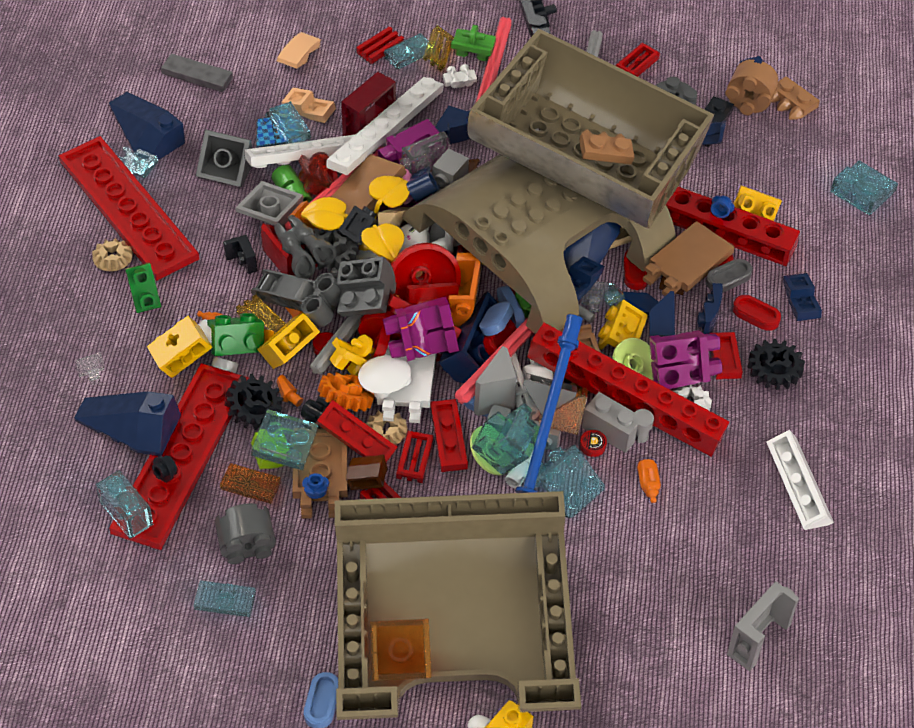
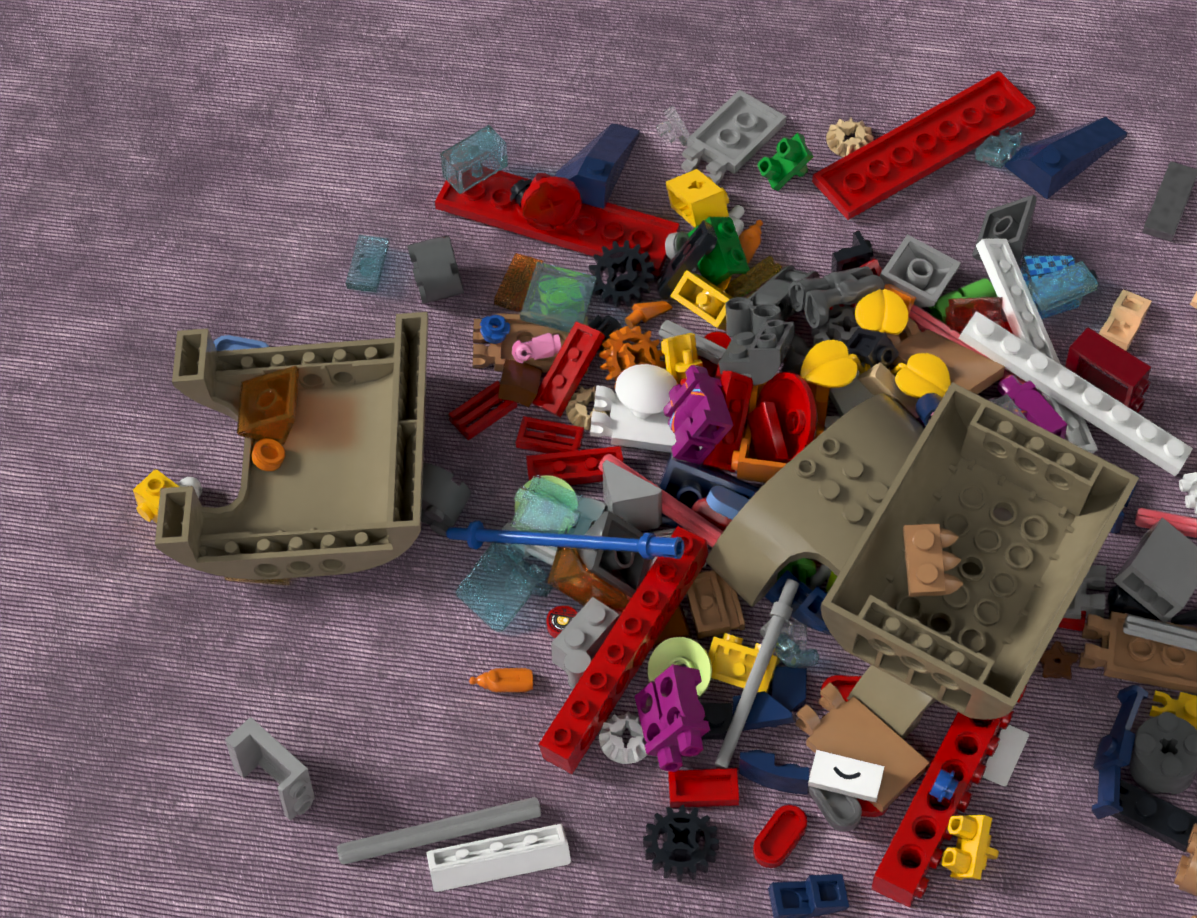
camera: 95 degrees right, 5 degrees up
none -> orange tile [251,438,285,471]
none -> light grey axle [337,797,541,864]
none -> bright pink arm [512,333,561,363]
none -> red tile [521,173,582,231]
none -> black hinge [656,220,717,299]
none -> light grey tile [681,90,787,185]
none -> light grey bar [714,579,799,769]
none -> white tile [808,750,885,802]

